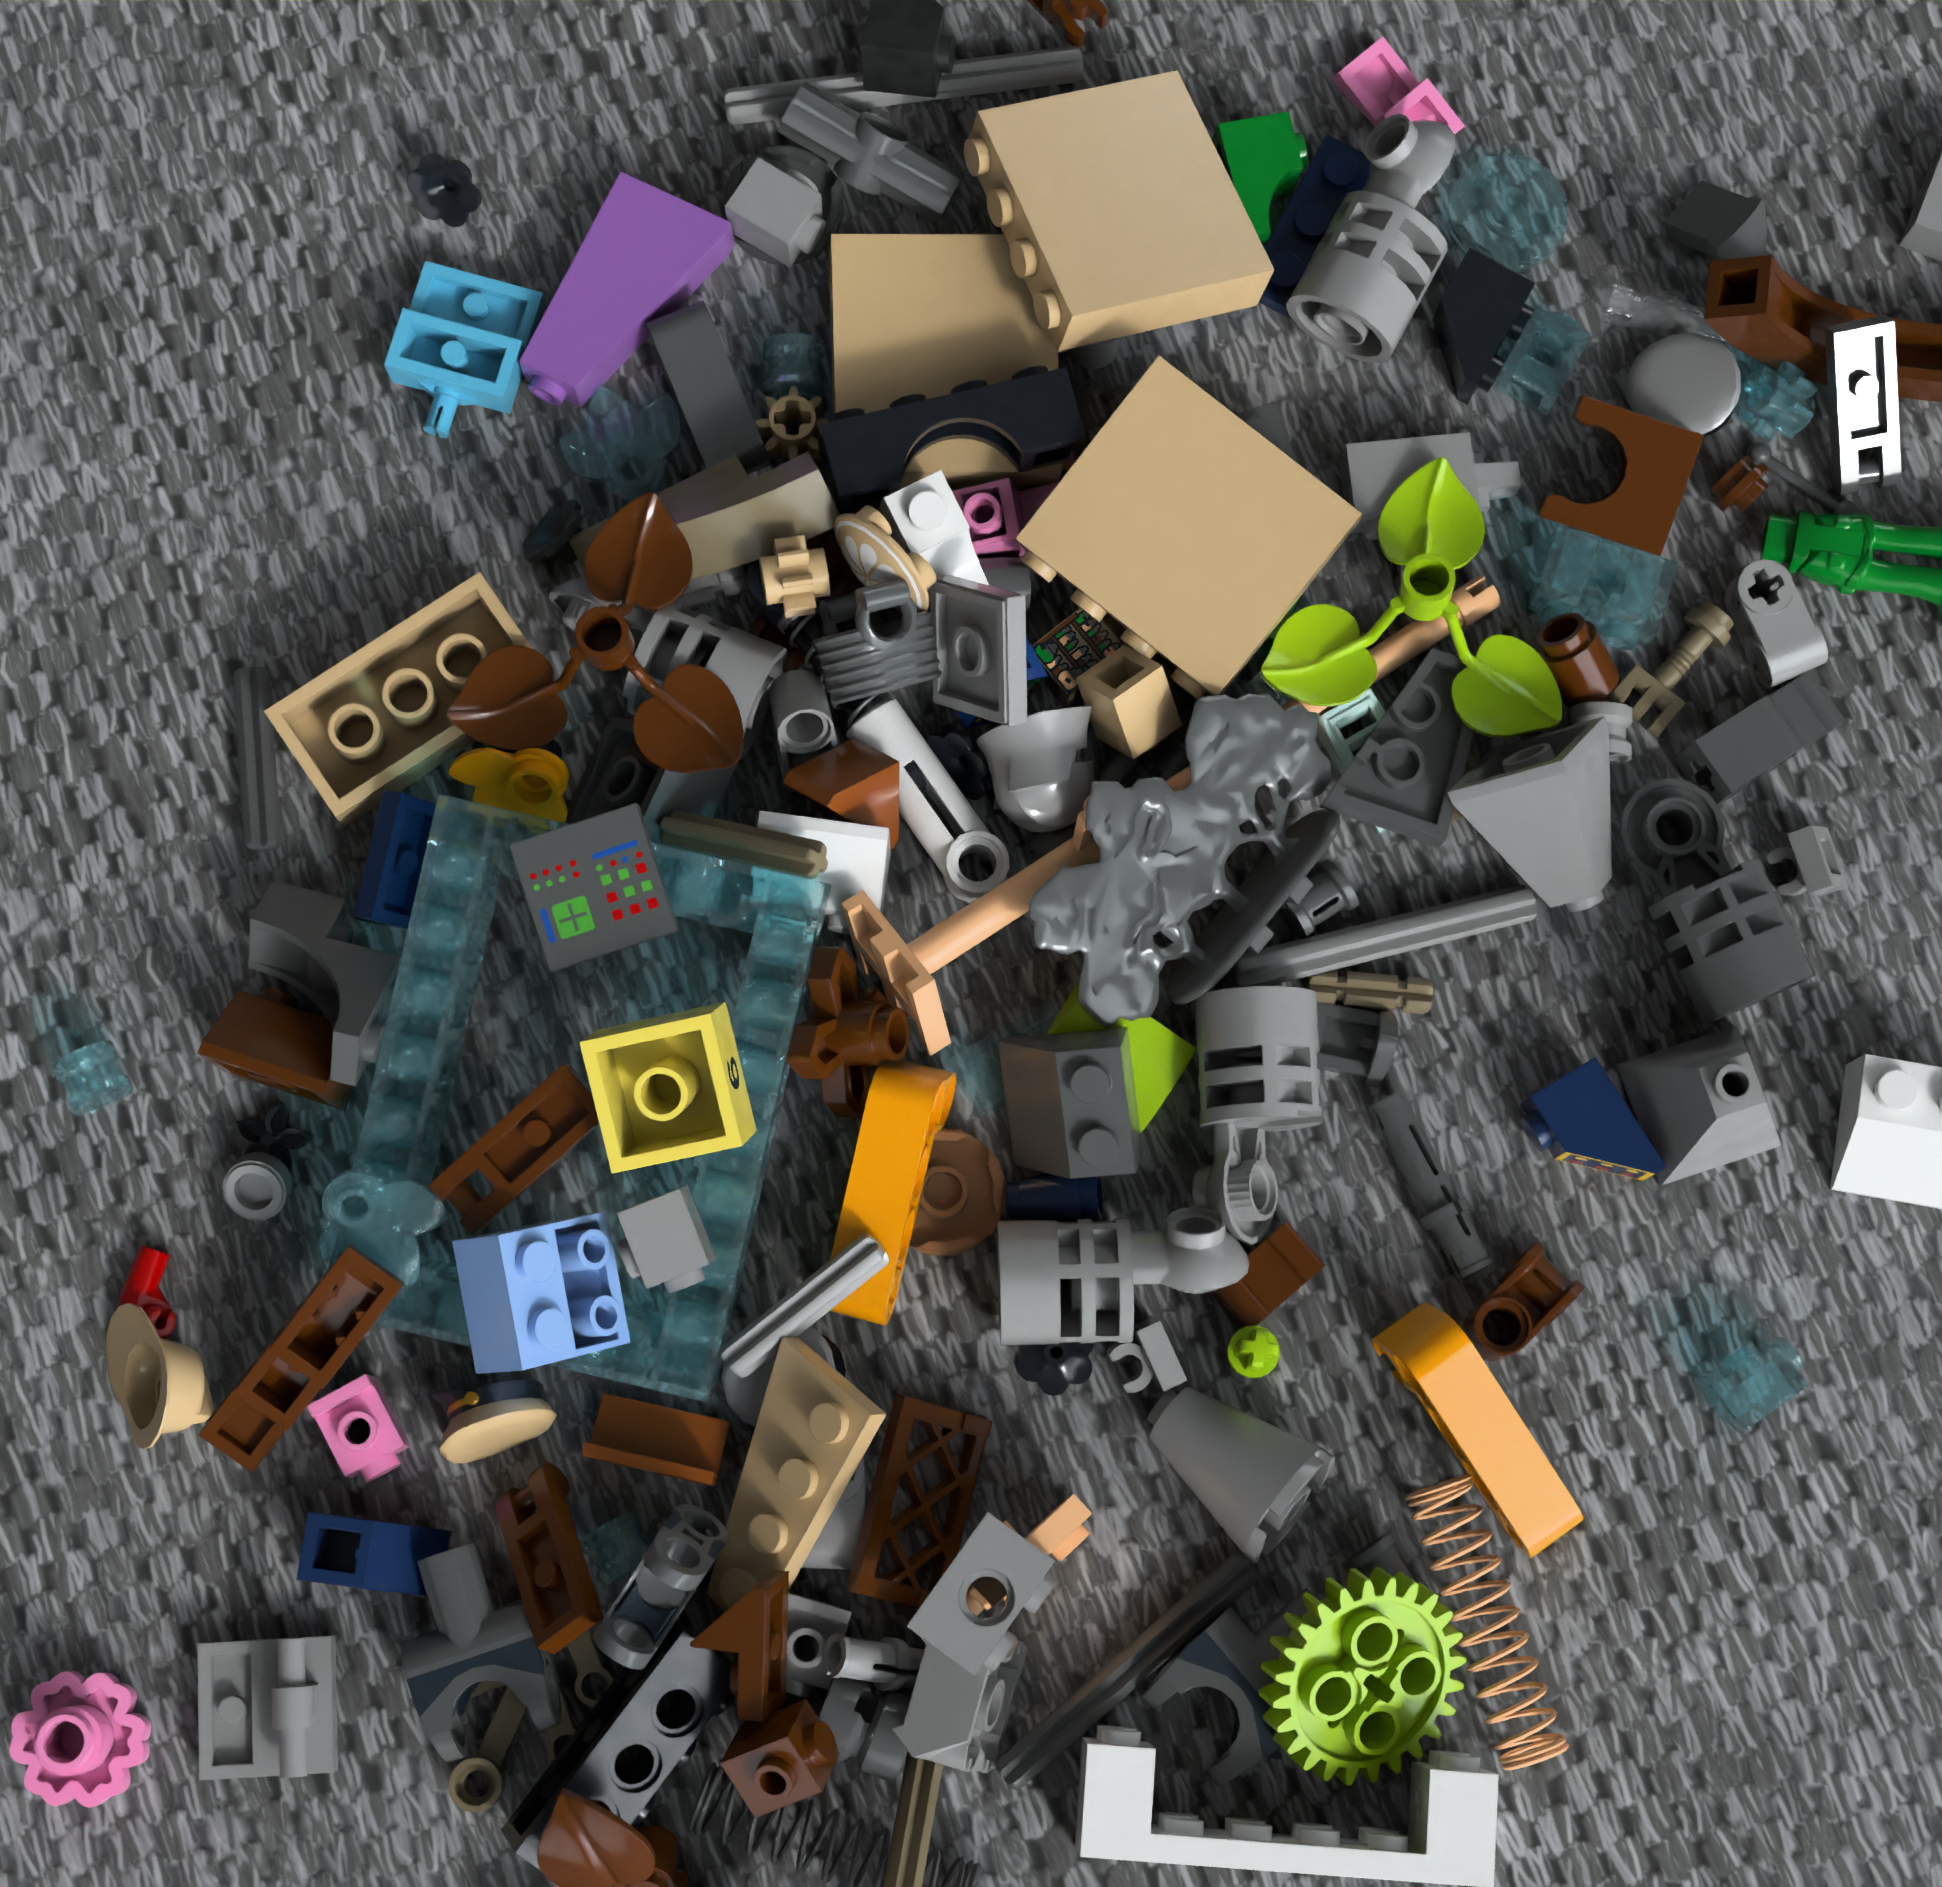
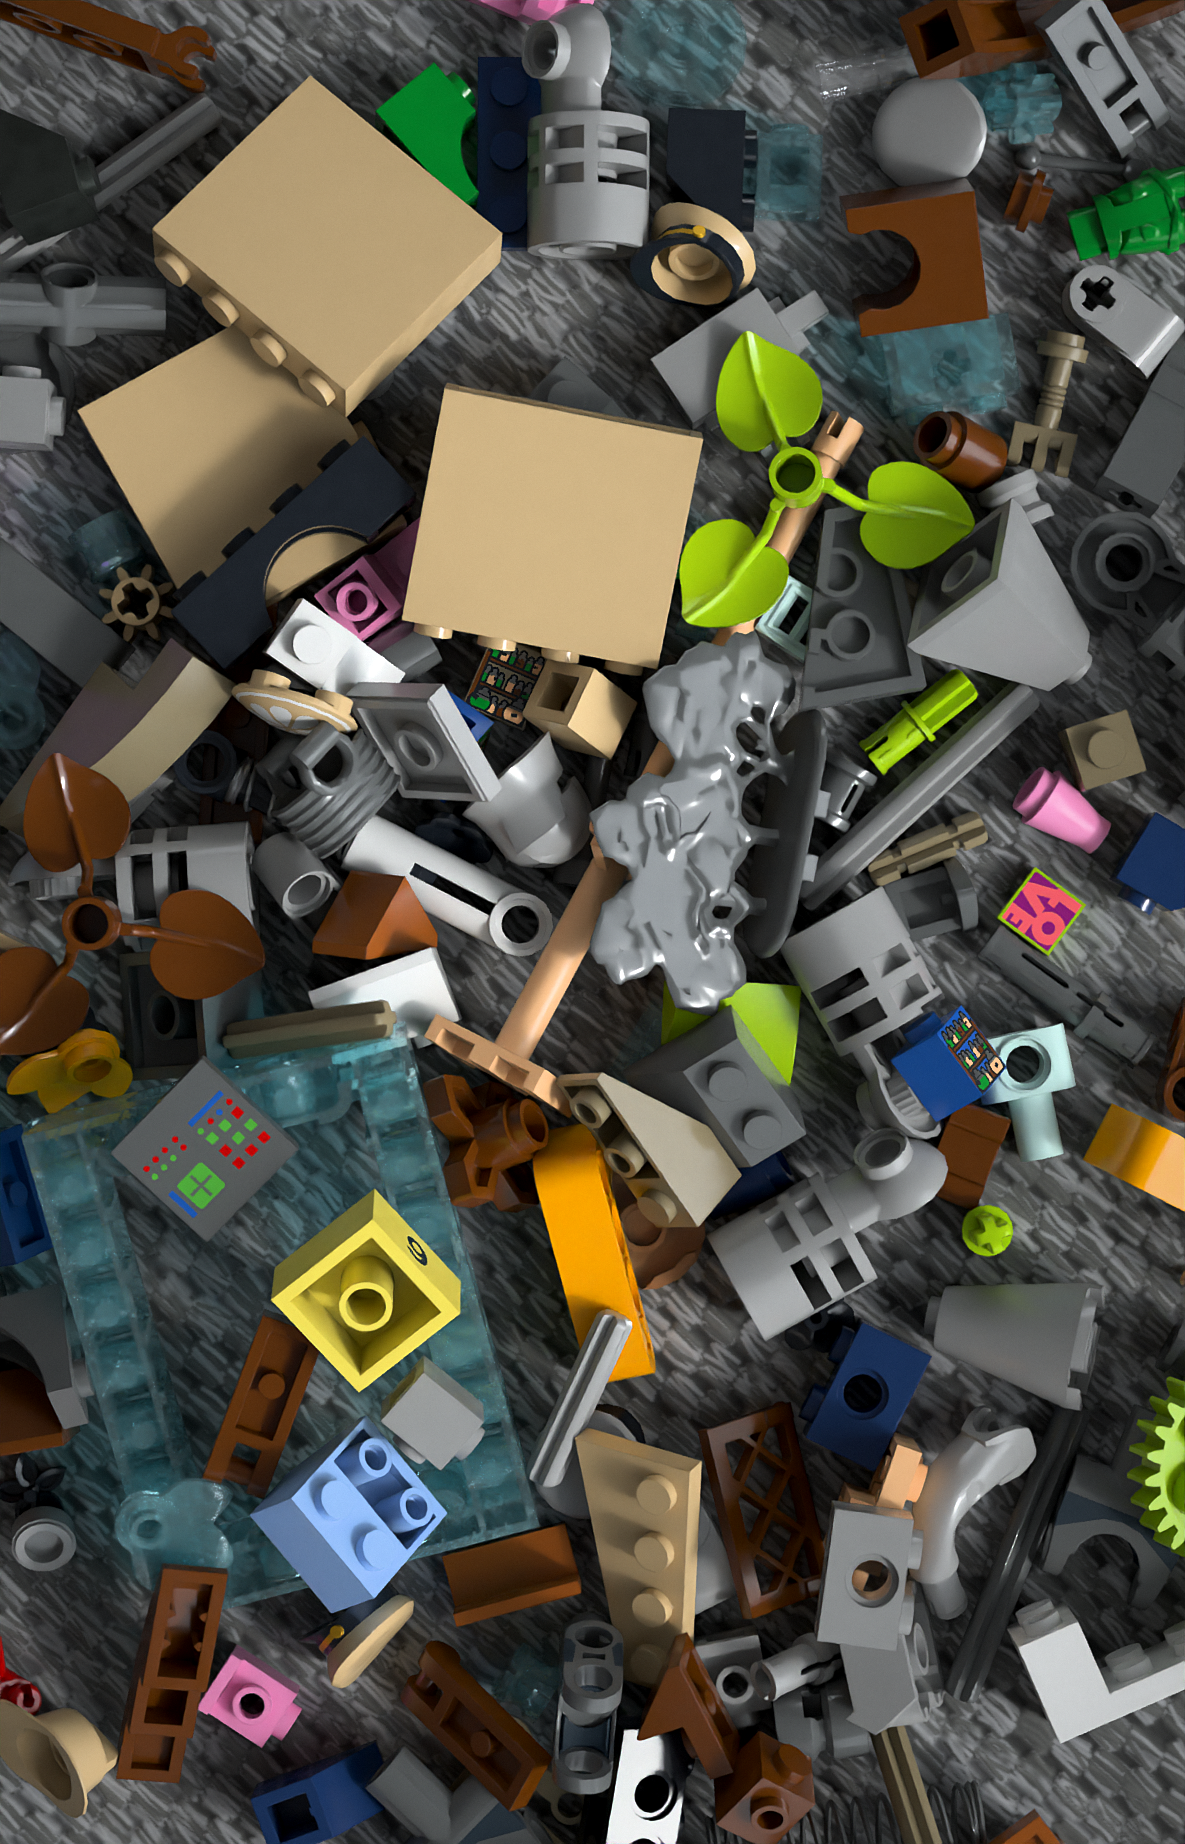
camera: 25 degrees left, 10 degrees up
tan gear [759,535,830,618] -> none
light grey tile [1106,1315,1188,1393] -> none
none -> dark tan slope [555,1072,742,1228]
none -> tan piece [629,202,756,310]
none -> dark blue brick [798,1317,932,1472]
none -> lime axle [858,669,978,776]
none -> blue brick [890,1005,1007,1122]
none -> light grey piece [909,1405,1036,1620]
none -> light aqua piece [981,1023,1076,1162]
none -> tile [995,867,1086,956]
none -> bright pink cone [1013,767,1111,854]
none -> dark tan brick [1058,709,1147,792]

